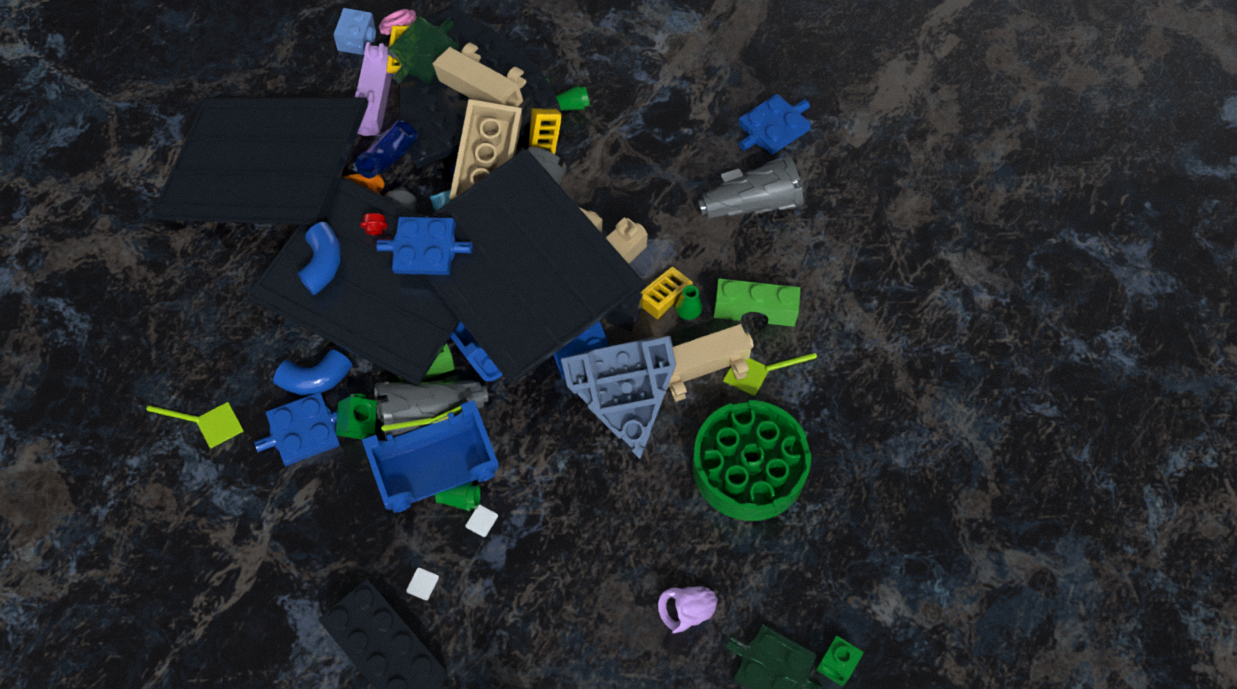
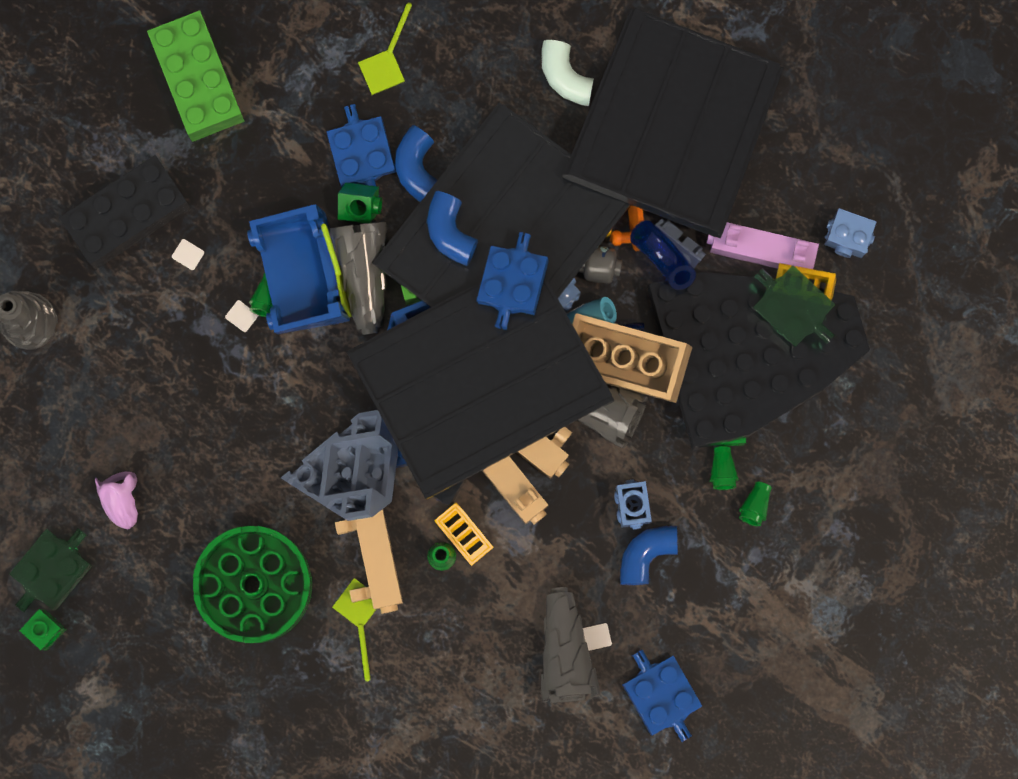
camera: 100 degrees right, 20 degrees up
blue cylinder [297,222,340,296] -> none
red plate [360,214,388,235] -> none
bright pink gear [379,9,417,35] -> none
tan brick [433,43,526,107] -> none
yellow slope [529,109,561,154] -> none
bright green arch [714,279,800,327] -> none
none -> bright green brick [147,11,245,142]
none -> blue cylinder [426,191,478,266]
none -> light aqua cylinder [542,40,594,106]
none -> medium blue head [614,479,652,530]
none -> blue cylinder [620,526,678,585]
none -> green cone [739,481,772,527]

